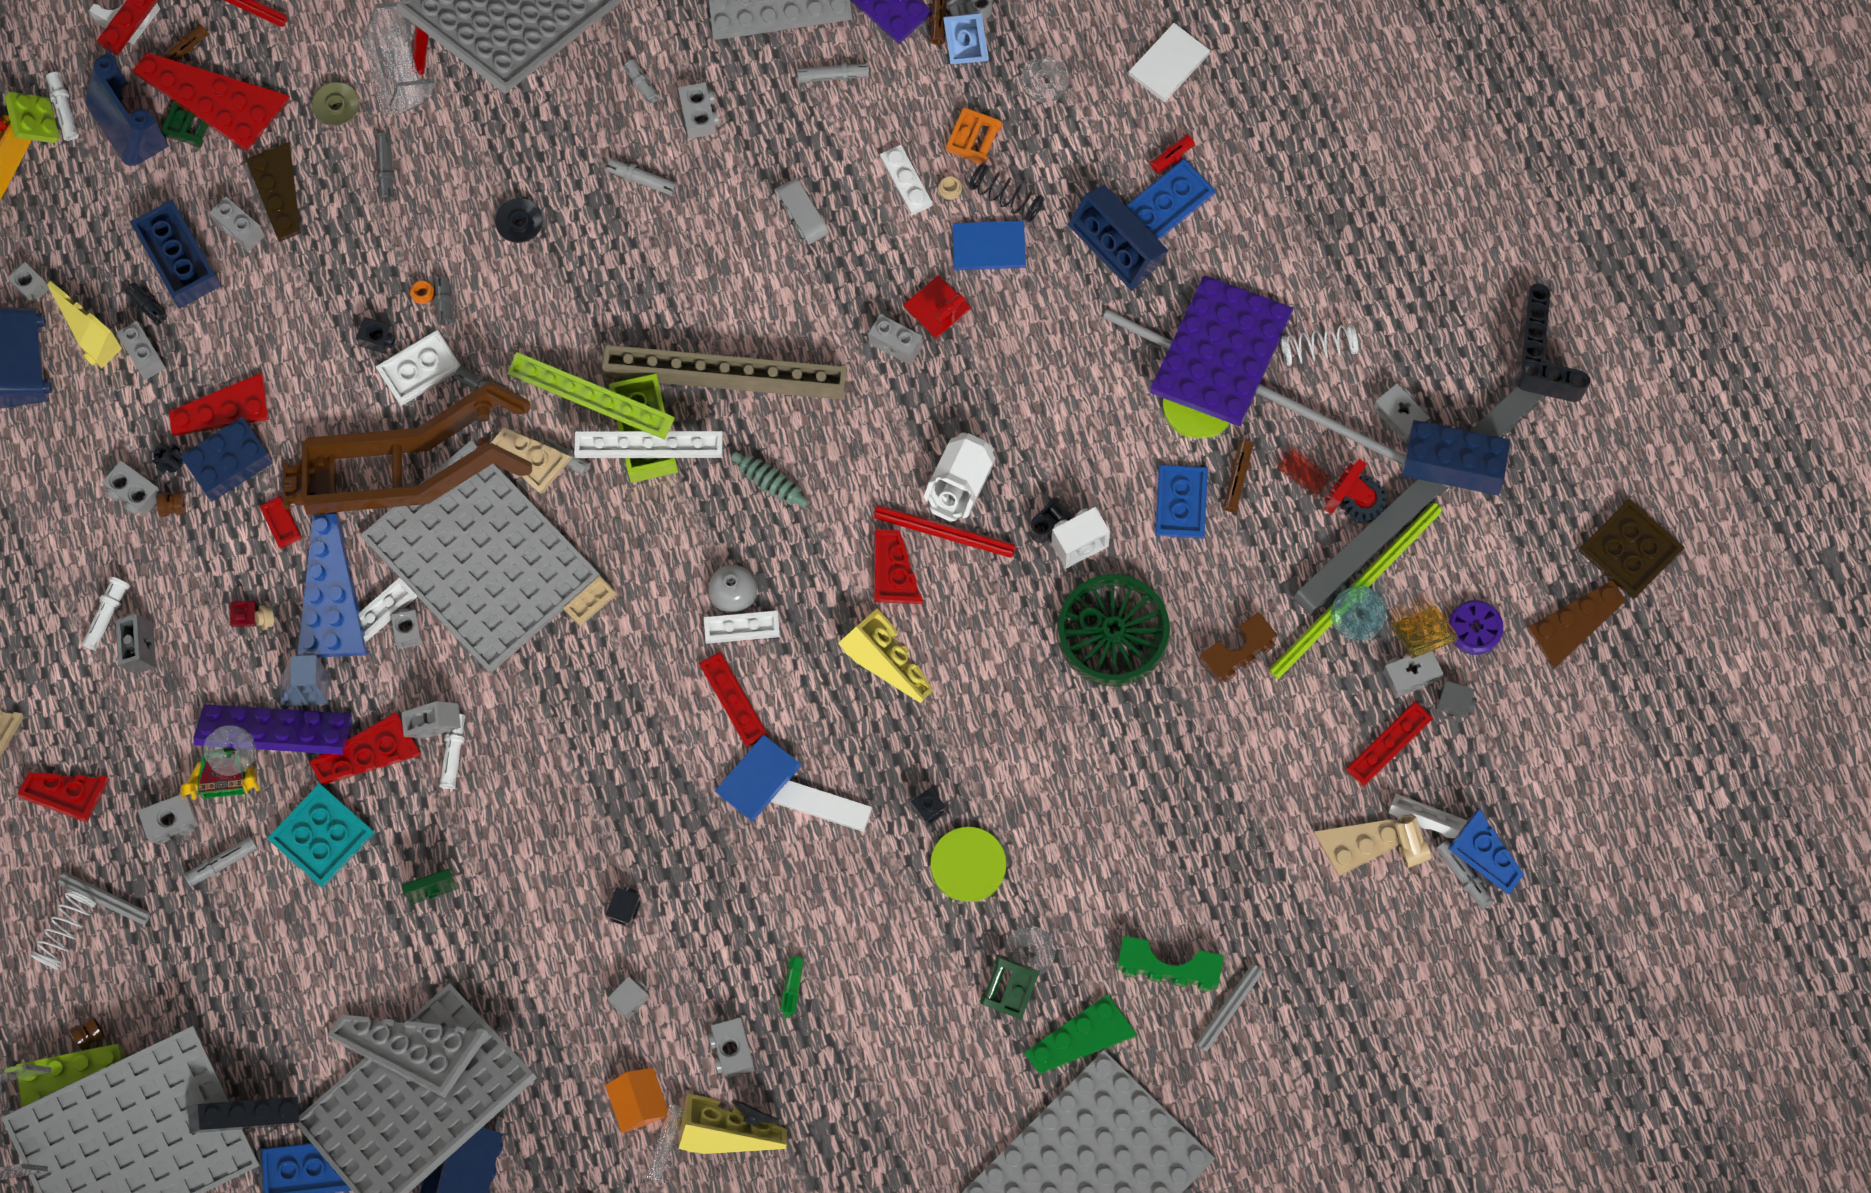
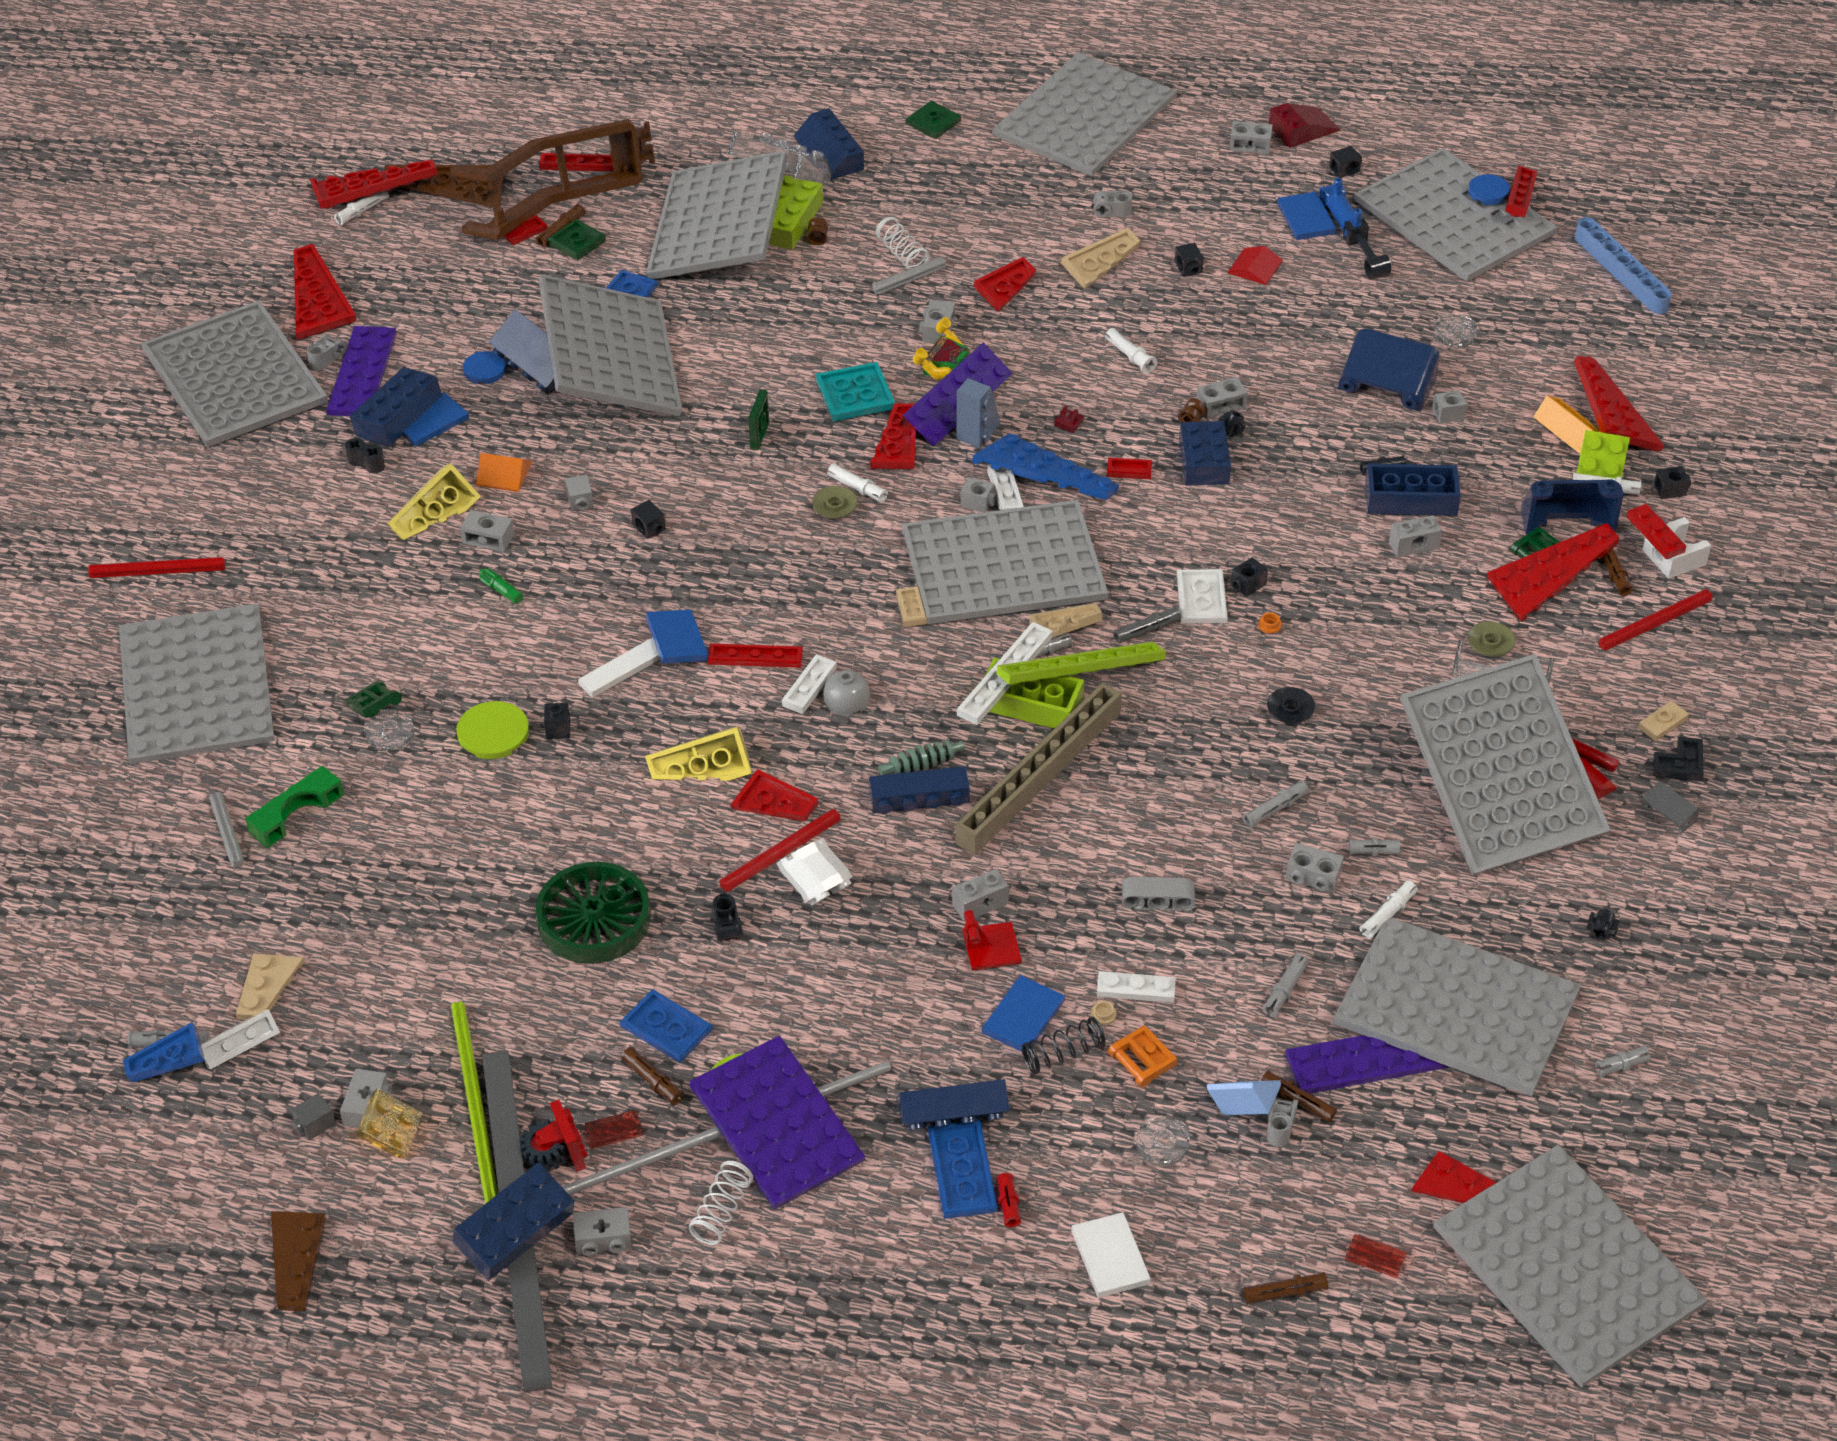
camera: 120 degrees right, 25 degrees down
light yellow wedge [47,281,122,369] -> none
light grey brick [116,321,166,380] -> none
dark grey brick [116,614,156,674] -> none
red wing [169,373,269,436] -> none
light grey pin [183,836,258,888] -> none
black brick [188,1097,299,1133] -> none
clear plate [204,725,256,776] -> none
dark brown wing [245,142,301,242] -> none
tan plate [255,605,274,630] -> none
reddish brown piece [283,381,532,515] -> none
light grey wing [328,1014,489,1098] -> none
dark grey pin [376,132,395,203] -> none
light grey brick [401,701,461,739] -> none
dark grey pin [433,276,453,326] -> none
clear pin [646,1104,684,1183] -> none
black dish [731,1099,779,1127] -> none
green wing [1024,994,1138,1075] -> none
white brick [1051,507,1110,569] -> none
reddish brown arch [1199,612,1277,684] -> none
clear light blue wheel [1331,586,1386,641] -> none
red tile [1345,701,1433,788] -> none
tan piece [1394,815,1432,868] -> none
dark purple wheel [1448,600,1504,655] -> none
black beam [1515,283,1591,402] -> none
dark brown plate [1579,499,1685,600] -> none
none -> olive dish [813,486,857,519]
none -> dark blue brick [869,766,970,814]
none -> white pin [1359,880,1418,939]
none -> black brick [1653,466,1691,500]

